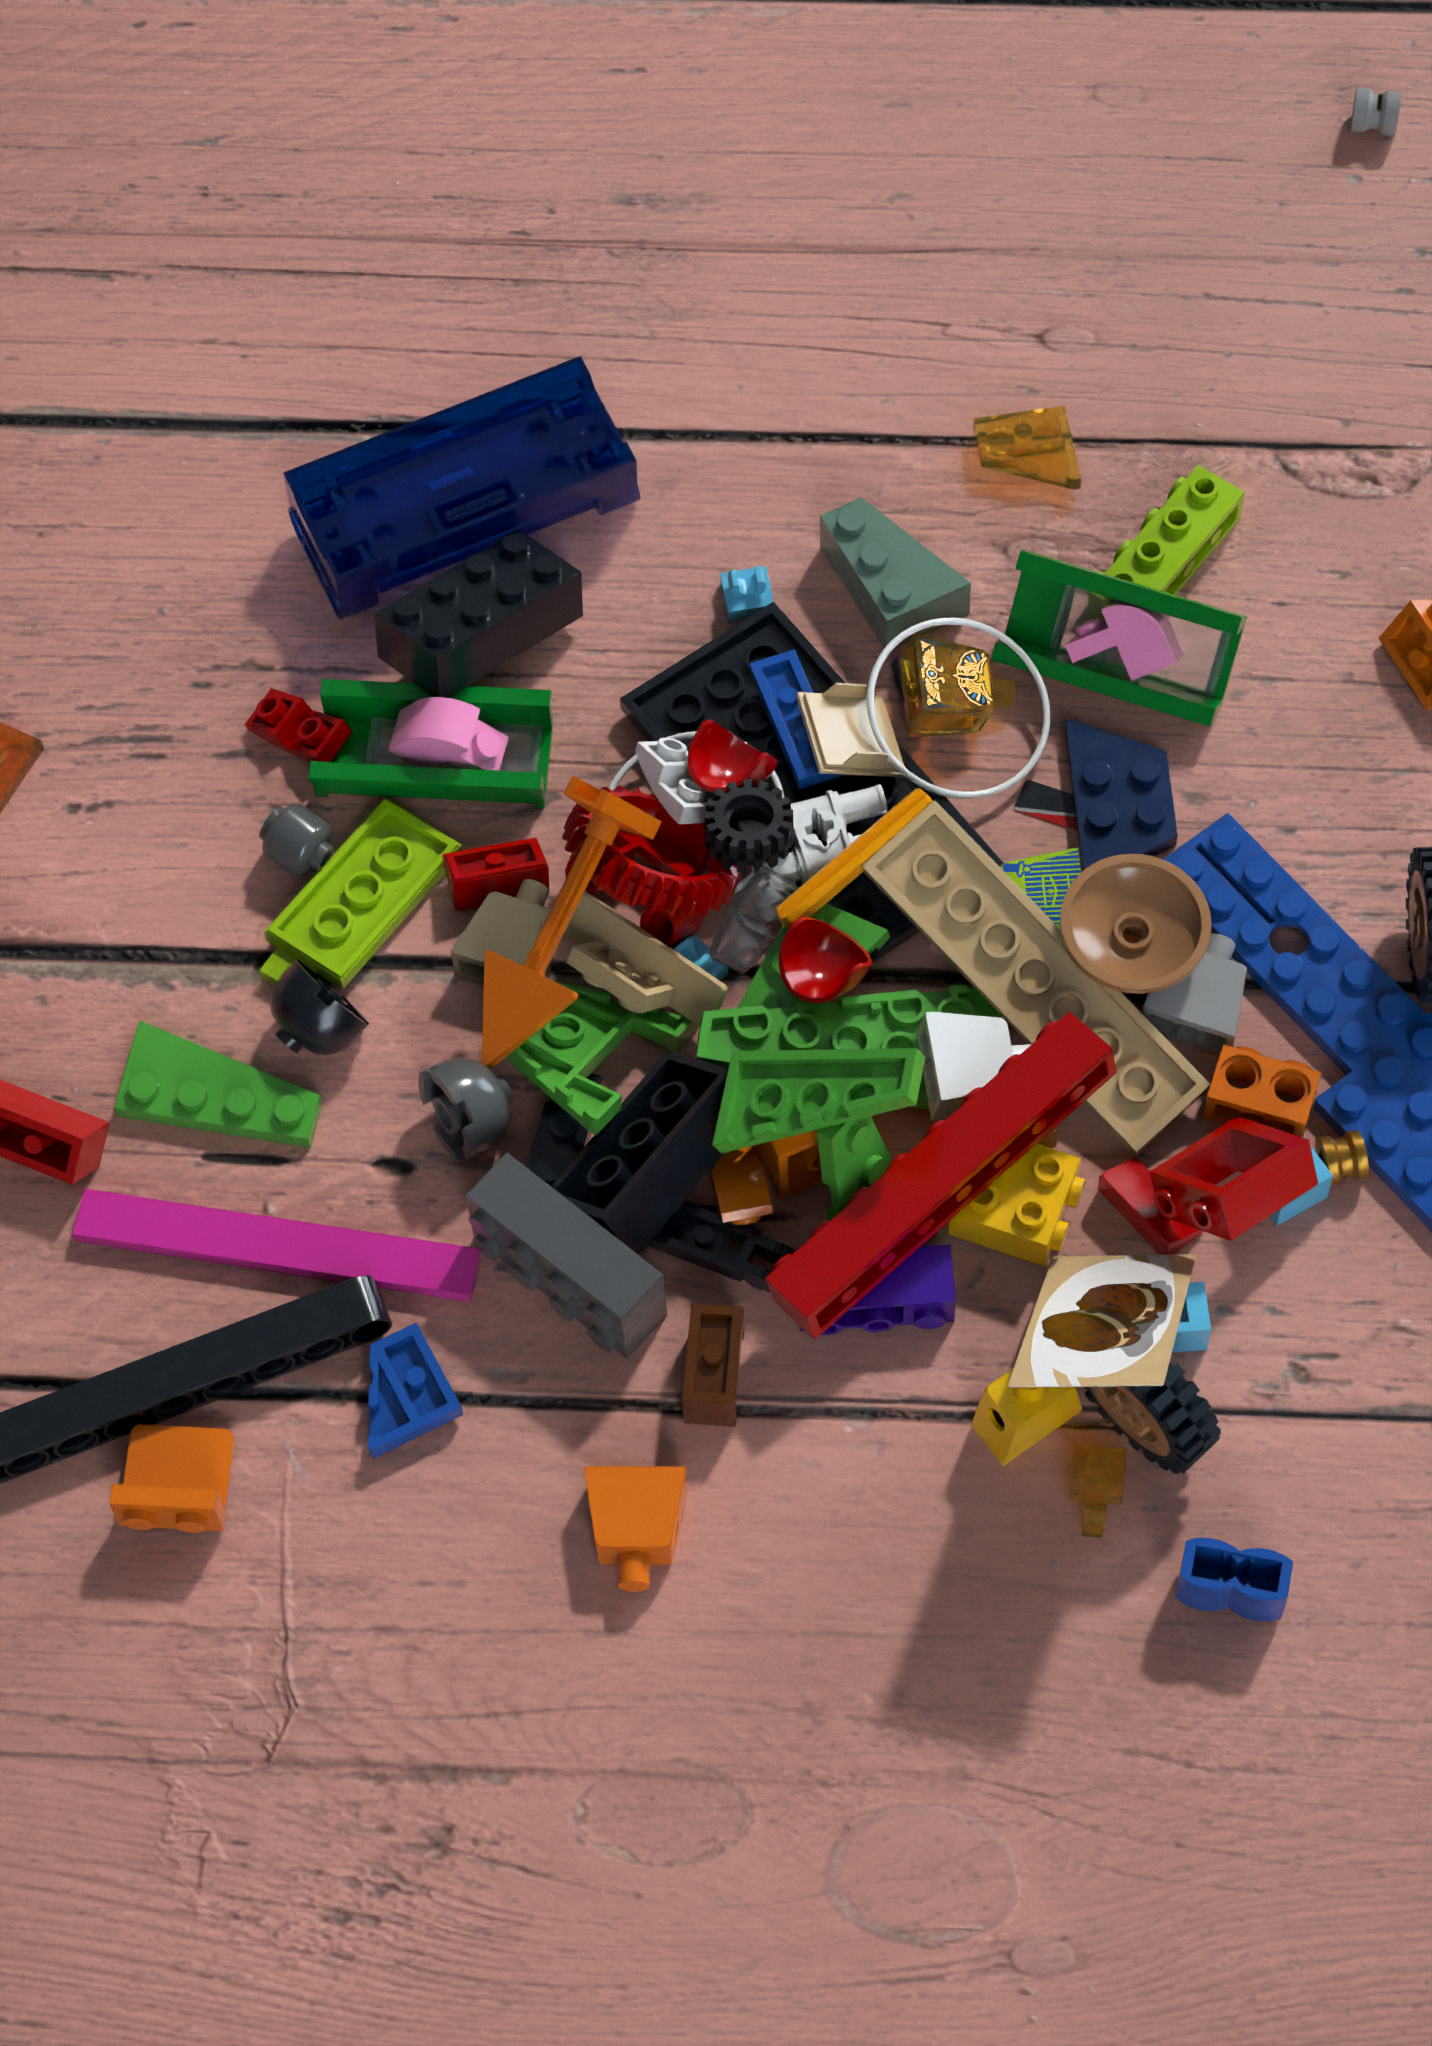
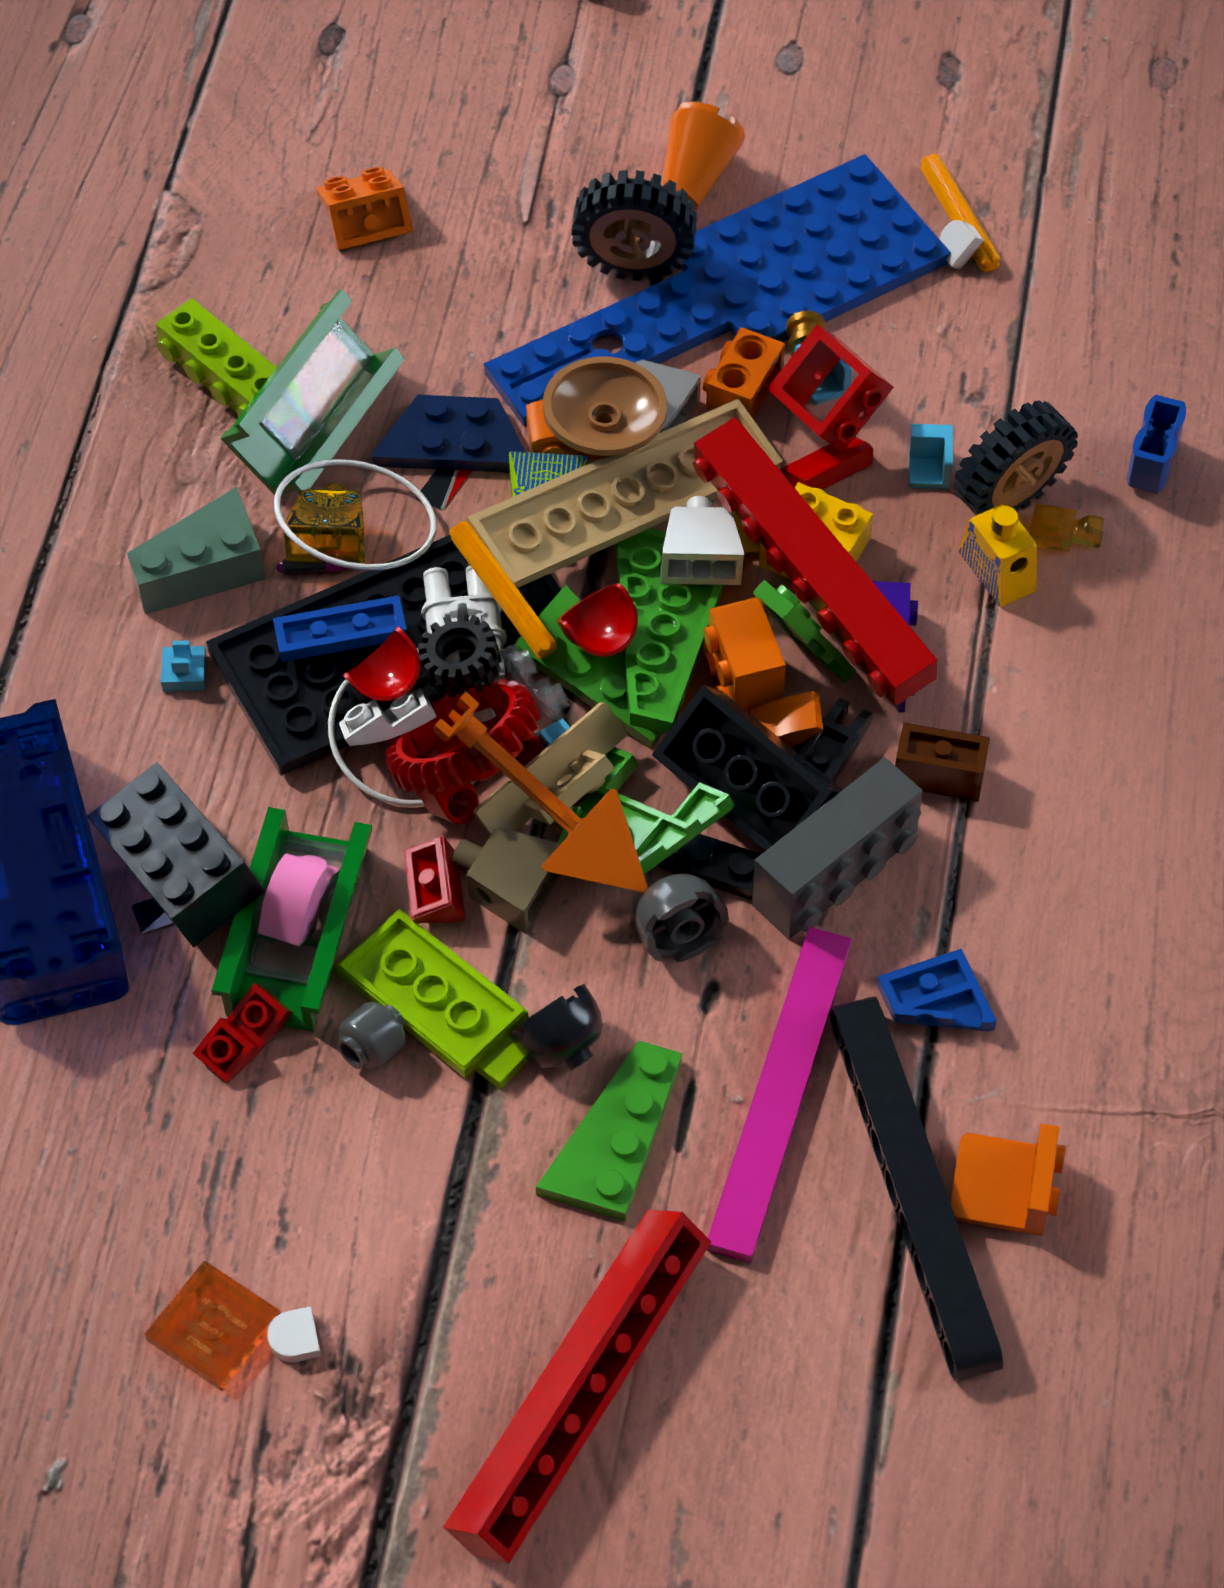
camera: 85 degrees left, 5 degrees down
orange torso [585,1466,687,1592] -> none
bright green wing [712,1048,925,1154] -> none
tan piece [796,683,905,777] -> none
clear yellow wing [973,405,1081,490] -> none
sticker [1008,1254,1196,1388] -> none
bright pink brick [1065,599,1184,681] -> none

